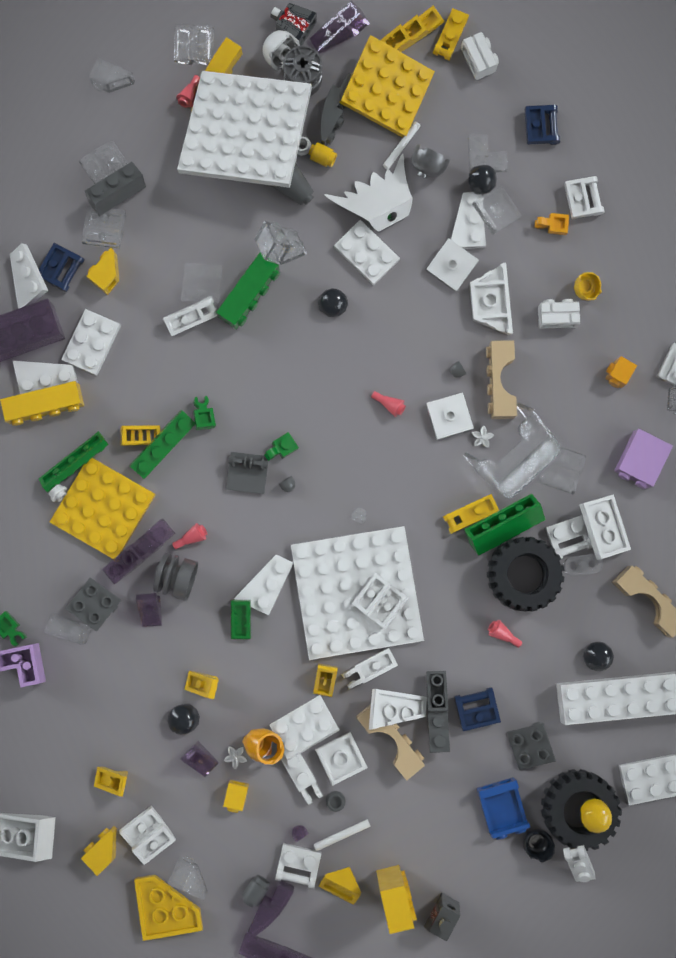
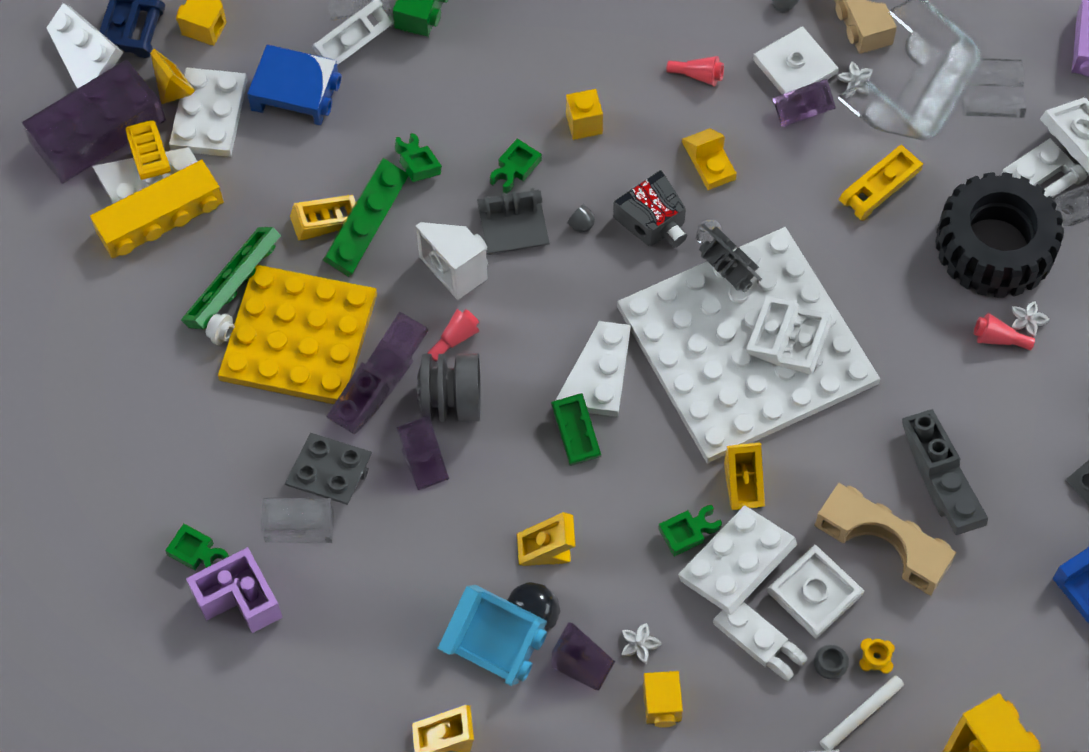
camera: 10 degrees left, 20 degrees down
light orange piece [243,728,284,764] -> none
green plate [264,432,299,461] -> none
clear purple hinge [292,825,309,842] -> none
white hinge [341,648,398,689] -> none
white wing [369,689,427,730] -> none
dark blue plate [454,687,501,731] -> none
green brick [464,493,546,556] -> none
none -> yellow slope [125,120,171,180]
none -> yellow slope [150,49,195,105]
none -> blue panel [247,44,342,126]
none -> white slope [416,222,488,300]
none -> medium azure panel [437,585,548,686]
none -> green plate [490,138,542,194]
none -> yellow brick [566,89,603,140]
none -> torso [613,170,687,248]
none -> green plate [658,505,722,557]
none -> yellow slope [682,128,737,190]
none -> dark grey hinge [699,223,762,292]
none -> clear purple slope [772,79,836,127]
none -> yellow plate [859,638,895,674]
none -> white plant [1012,301,1049,338]

